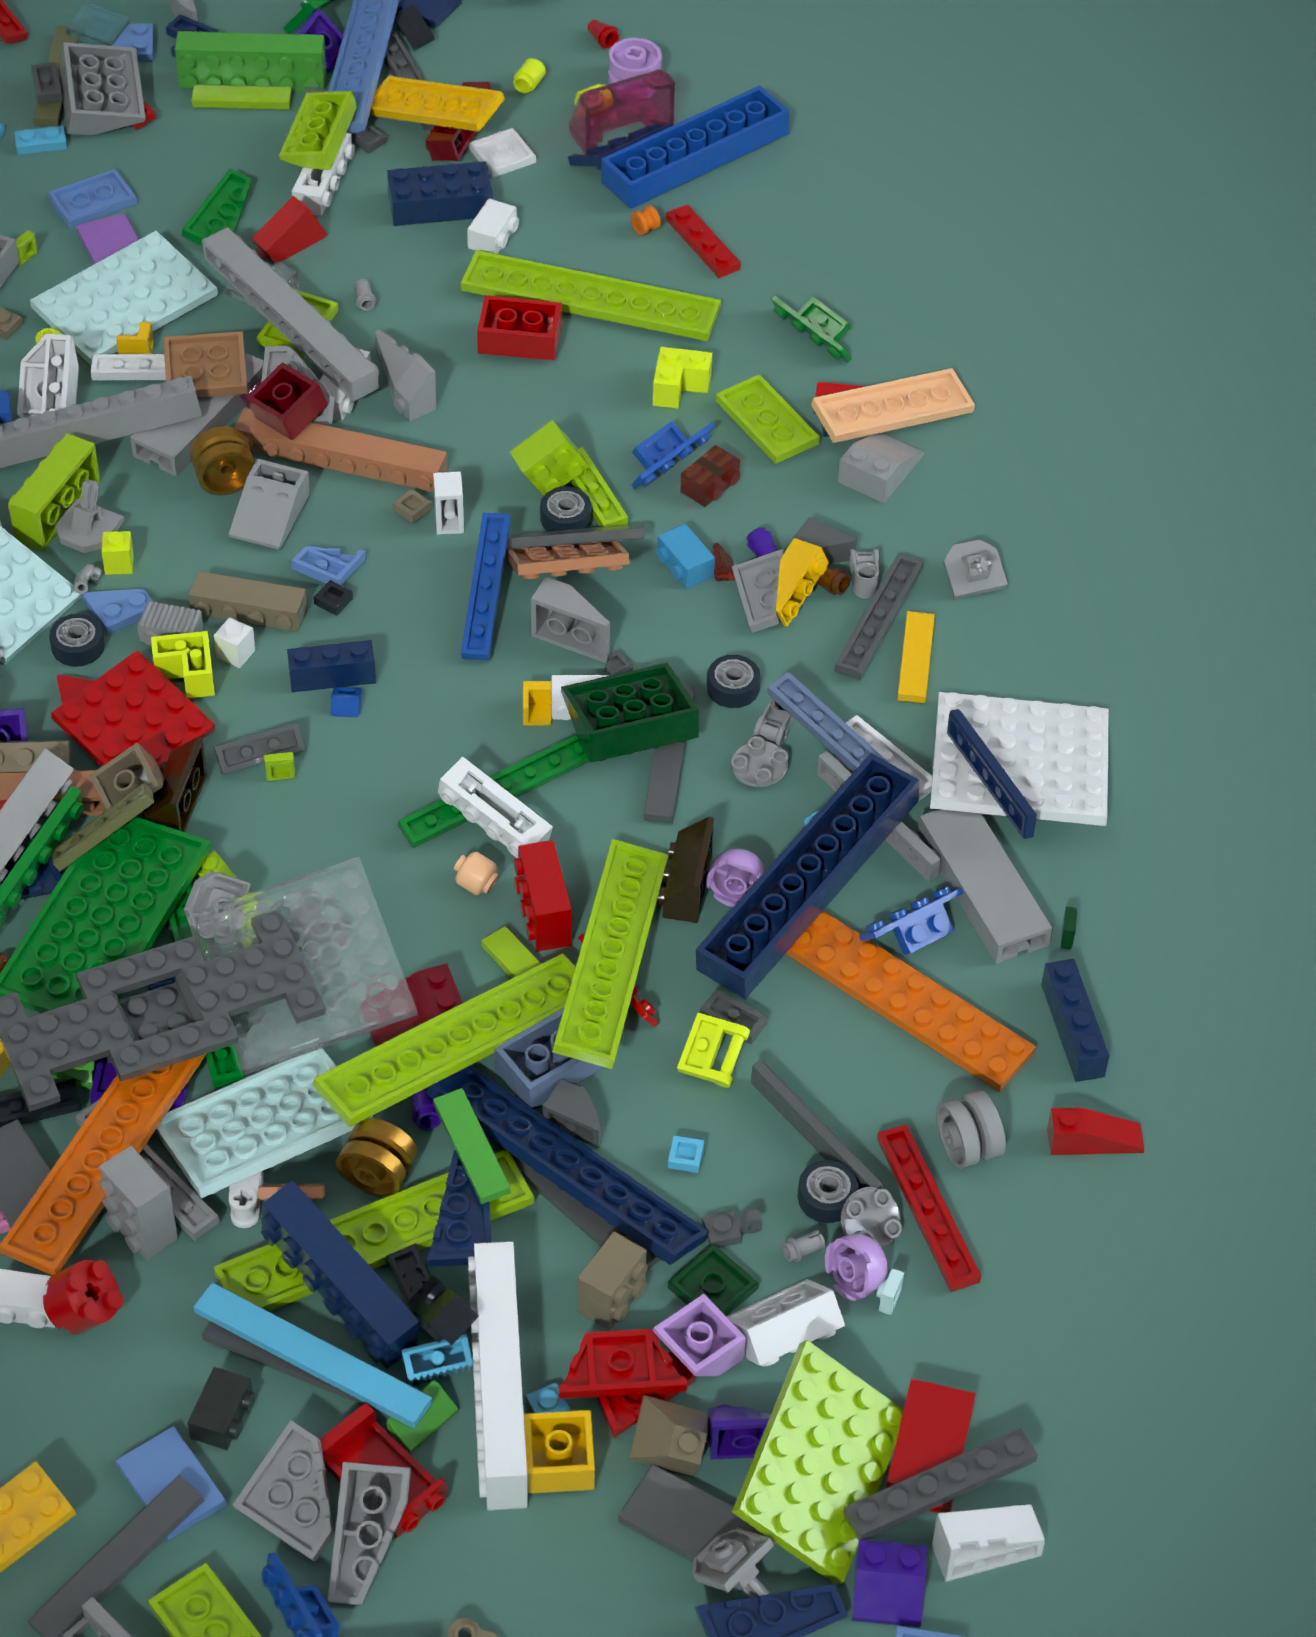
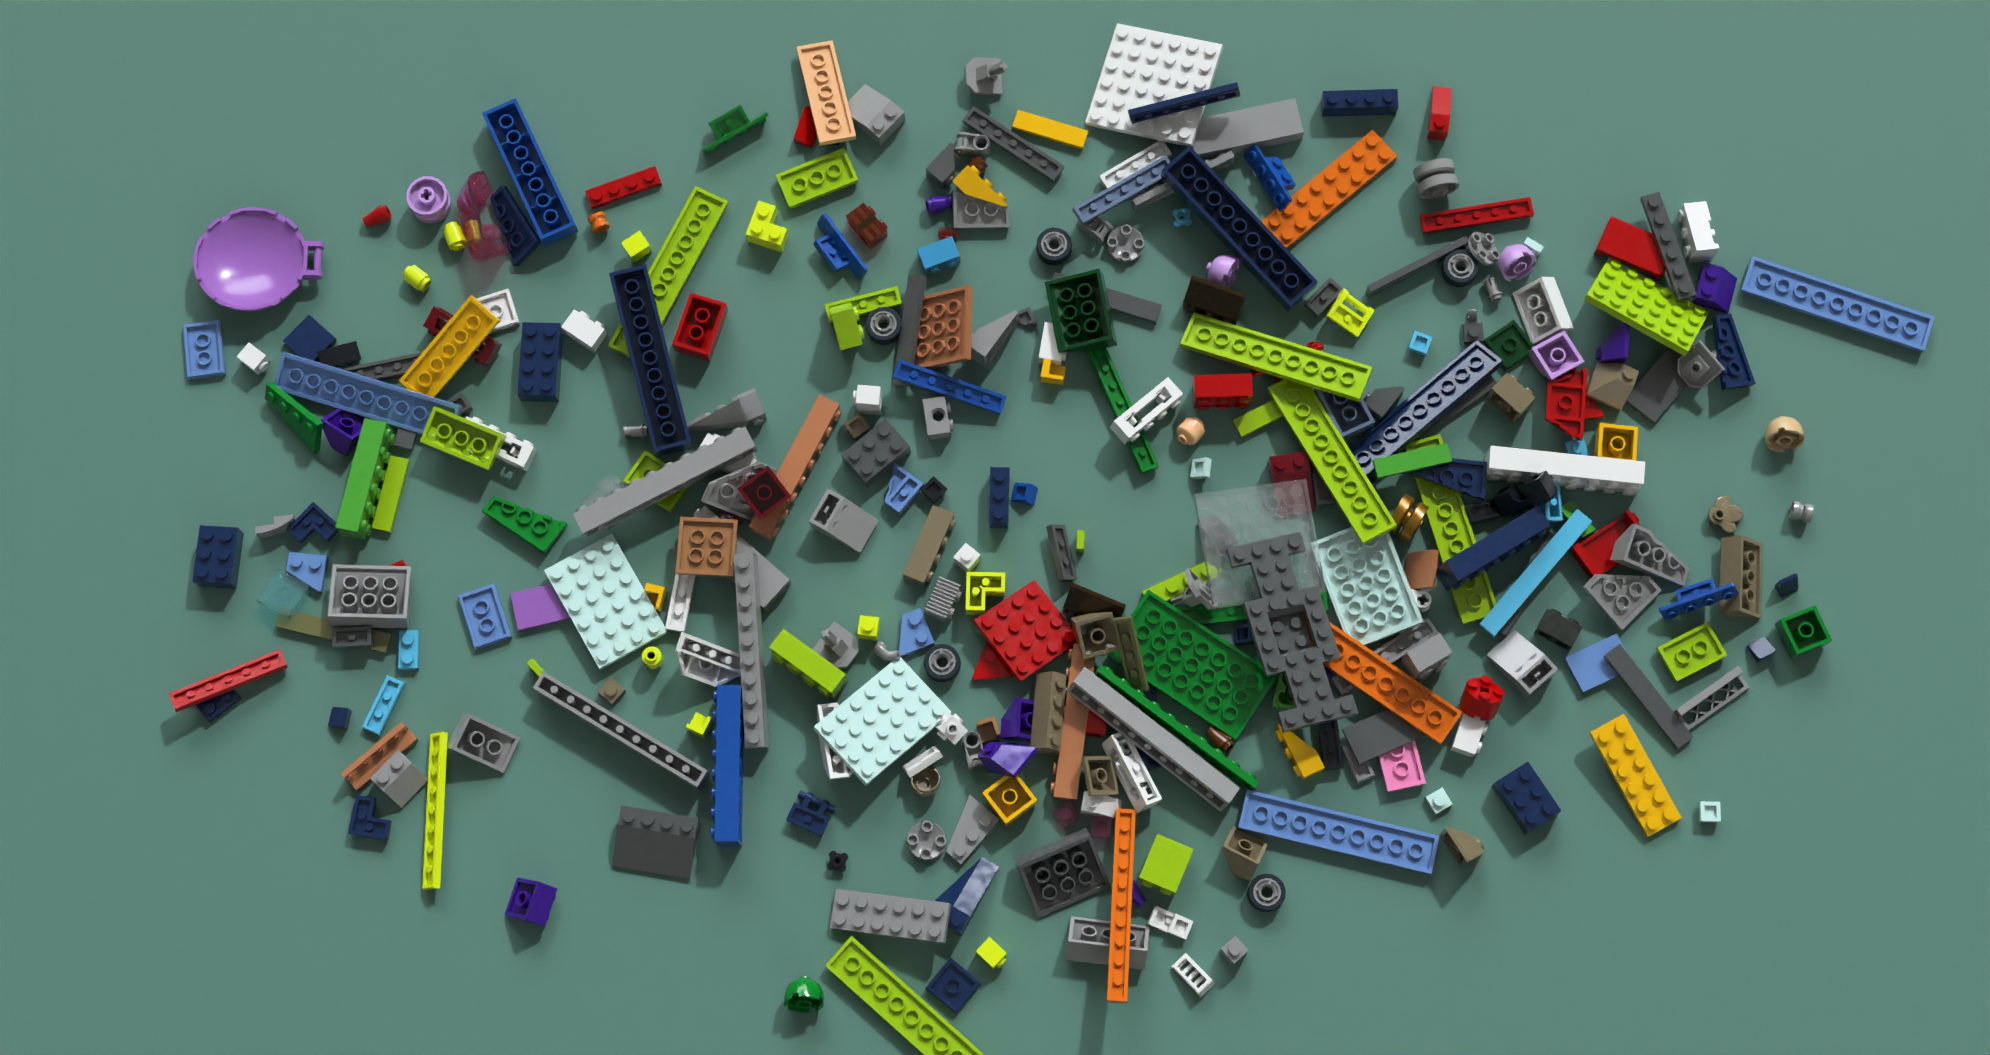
camera: 75 degrees left, 25 degrees up
pearl gold wheel [190,426,255,496] -> none
red slope [251,196,328,264] -> none
dark green tile [1060,907,1077,949] -> none
none -> dark blue brick [609,264,692,457]
none -> neon yellow panel [622,231,652,263]
none -> dark grey brick [841,418,911,488]
none -> light grey brick [922,396,954,440]
none -> light aqua plate [1190,457,1212,479]
none -> light grey slope [1486,630,1558,698]

